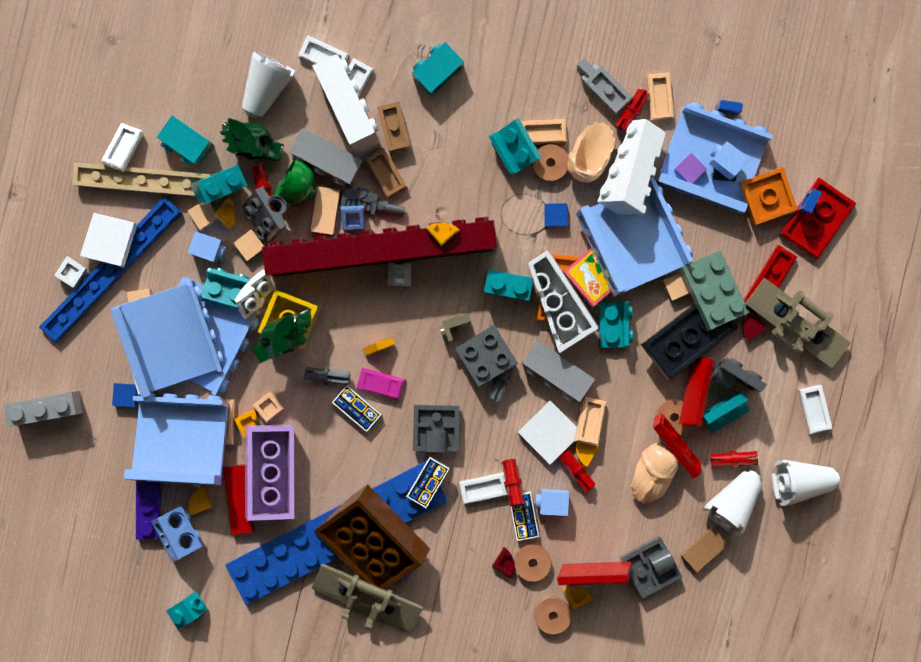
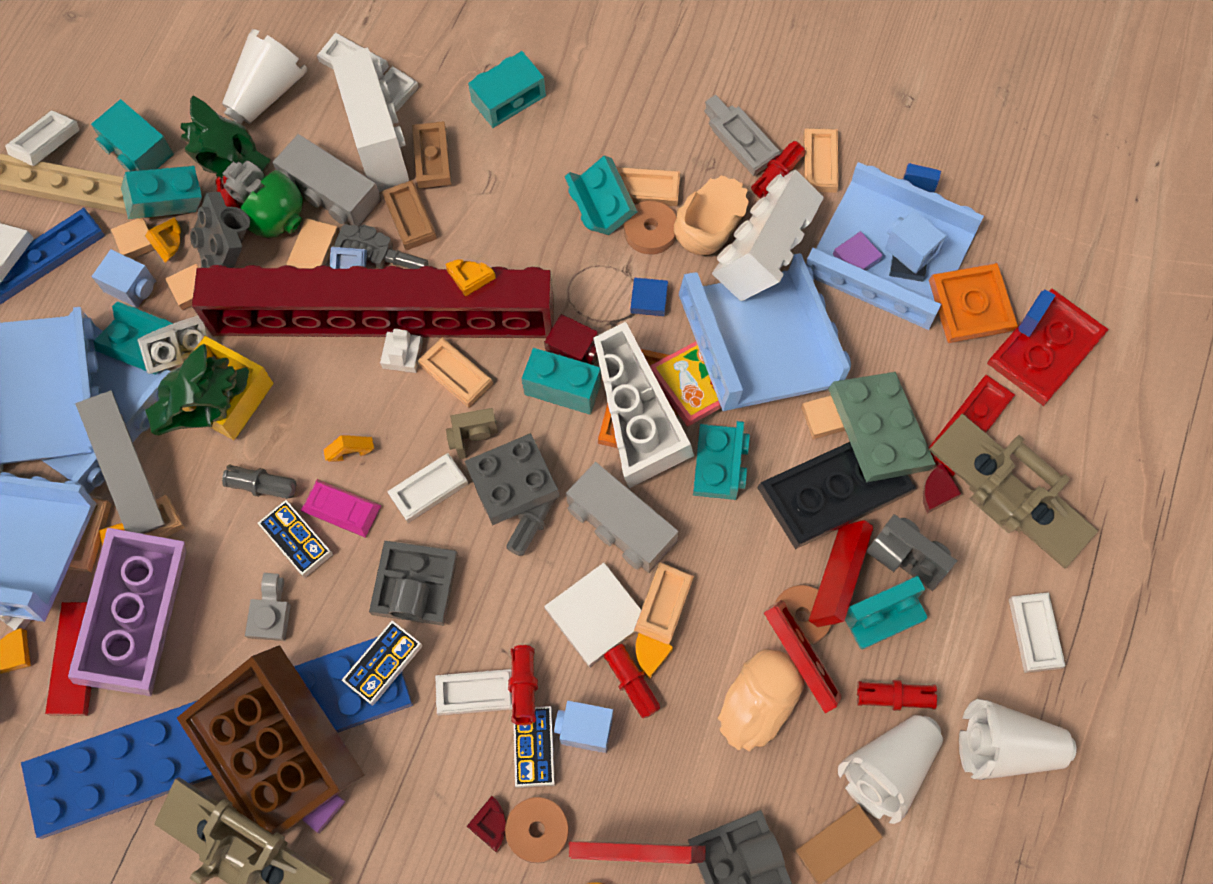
camera: 10 degrees right, 20 degrees down
none -> light grey tile [75,391,166,534]
none -> light grey gear [223,161,265,203]
none -> light grey plate [245,573,291,641]
none -> white tile [387,453,468,523]
none -> light nougat tile [418,337,493,408]
none -> dark red brick [544,314,598,365]

